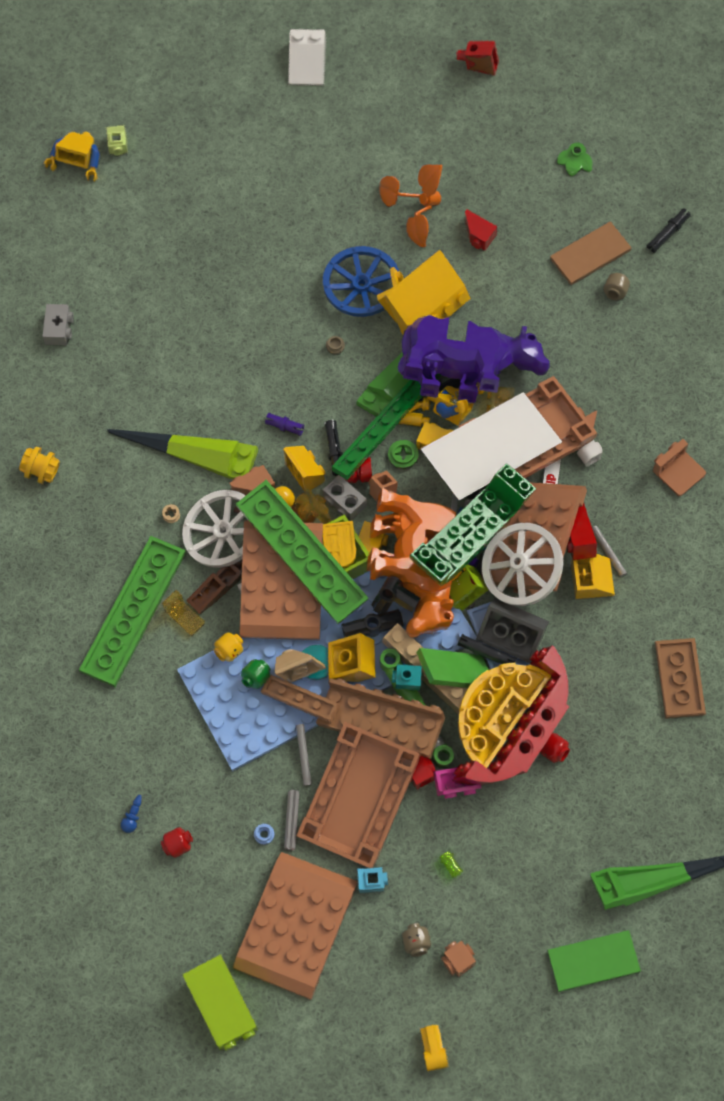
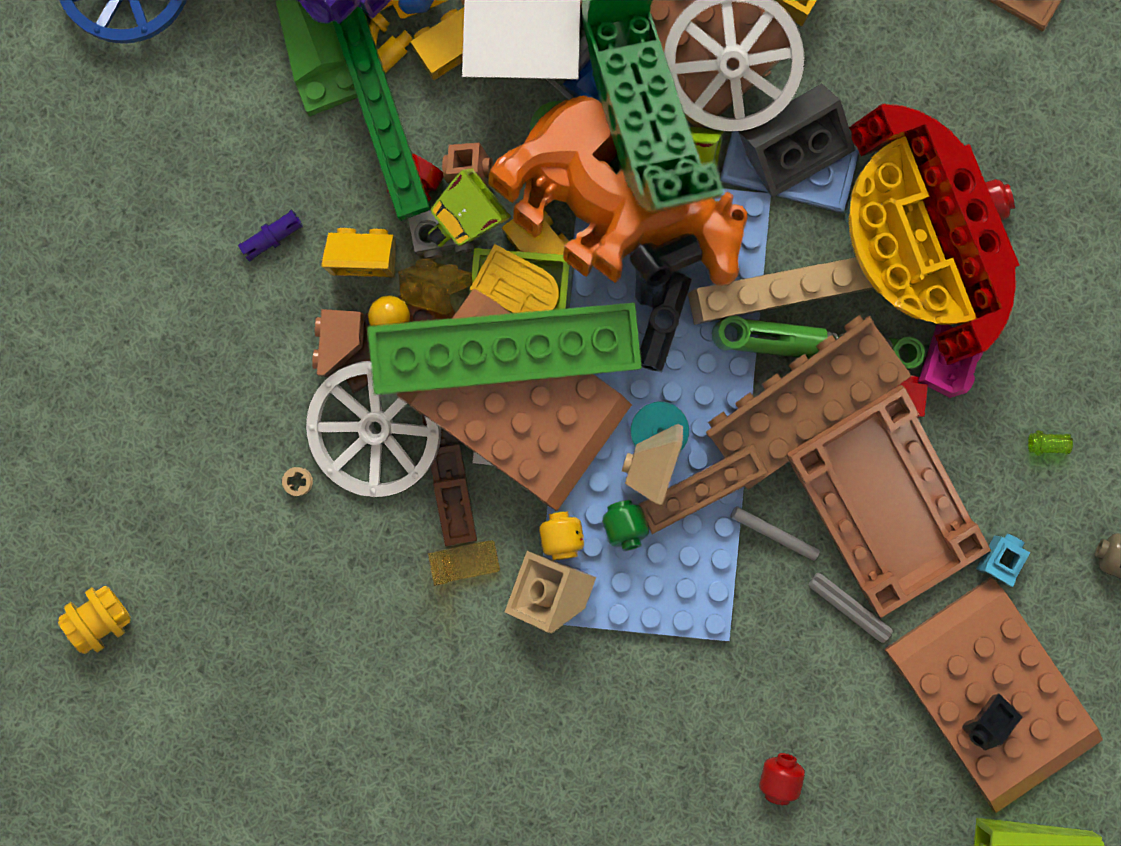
camera: 60 degrees left, 20 degrees up
bright green plate [79,536,186,687] -> none
lime plate [107,429,258,479] -> none
blue bar [121,795,142,833] -> none
light blue plate [254,824,275,845] -> none
black pin [324,420,343,476] -> none
dark tan plate [326,336,345,354] -> none
yellow slope [328,633,375,682] -> none
bright green gear [388,440,419,469] -> none
teal brick [392,664,422,690] -> none
bright green tile [416,648,489,688] -> none
black pin [457,634,517,664] -> none
none -> lime torso [428,168,511,247]
none -> tan slope [505,551,596,633]
none -> black bracket [962,693,1022,750]

